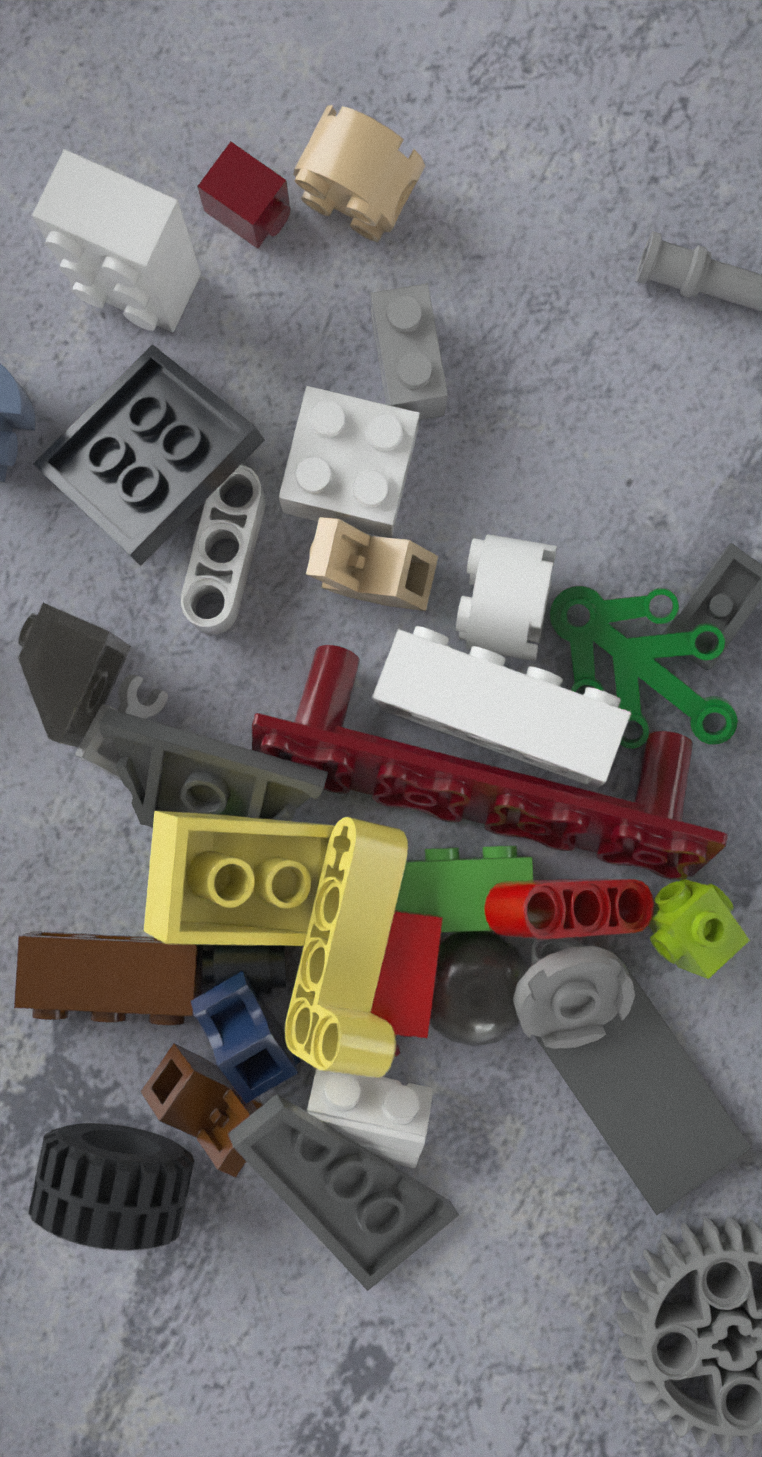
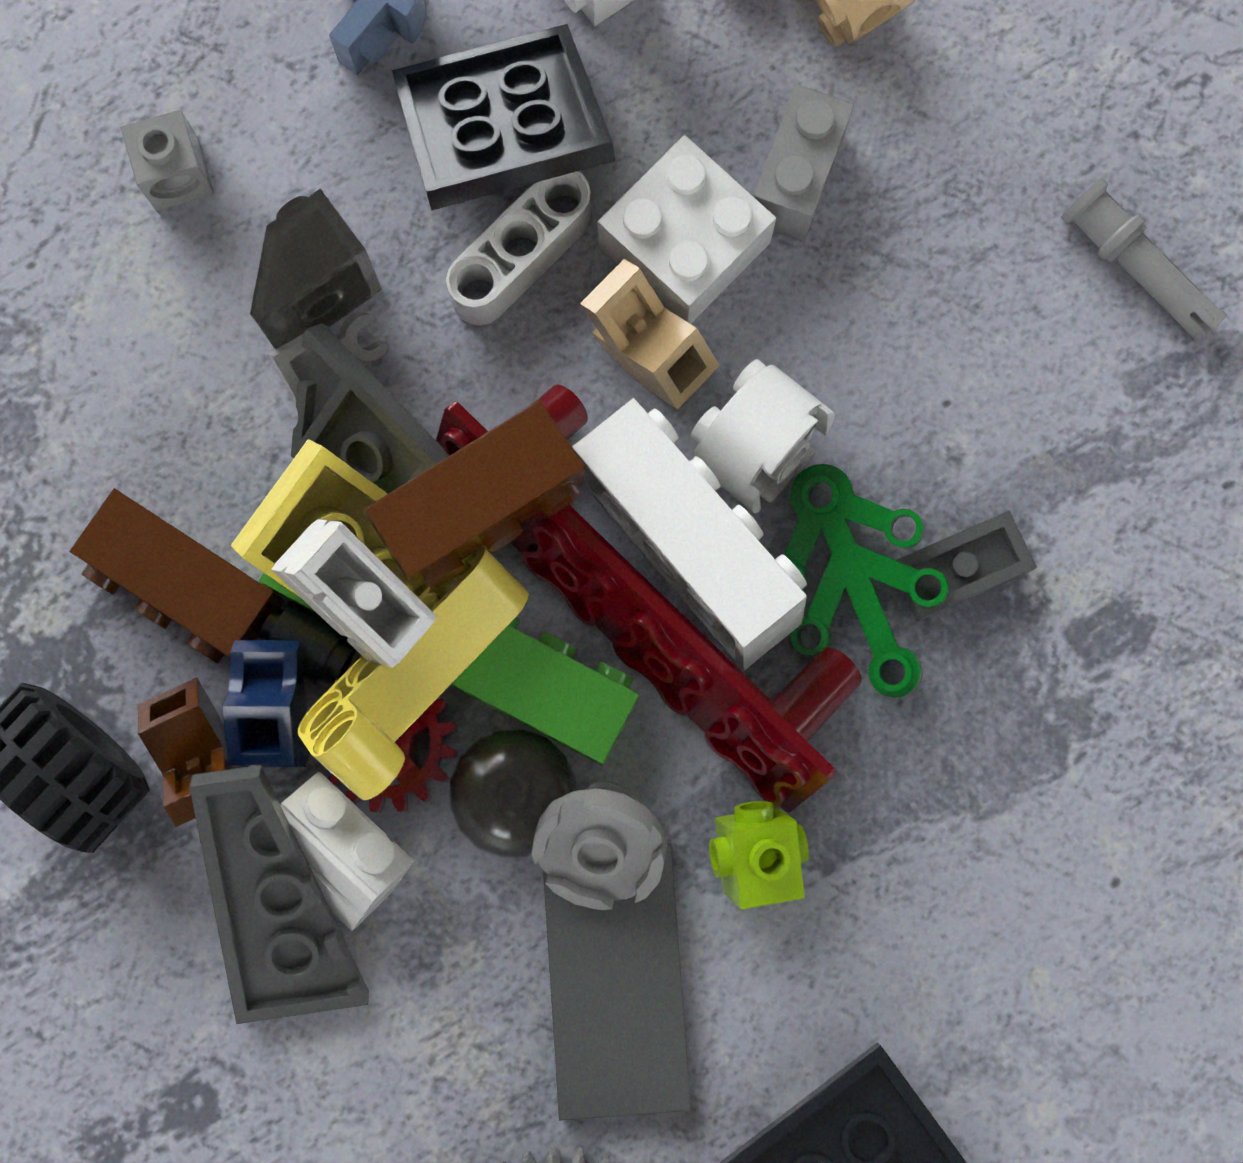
camera: 35 degrees right, 5 degrees down
red tile [370,910,443,1039] -> none
red beam [484,878,654,939] -> none
none -> white brick [271,519,437,668]
none -> reddish brown brick [364,400,585,590]

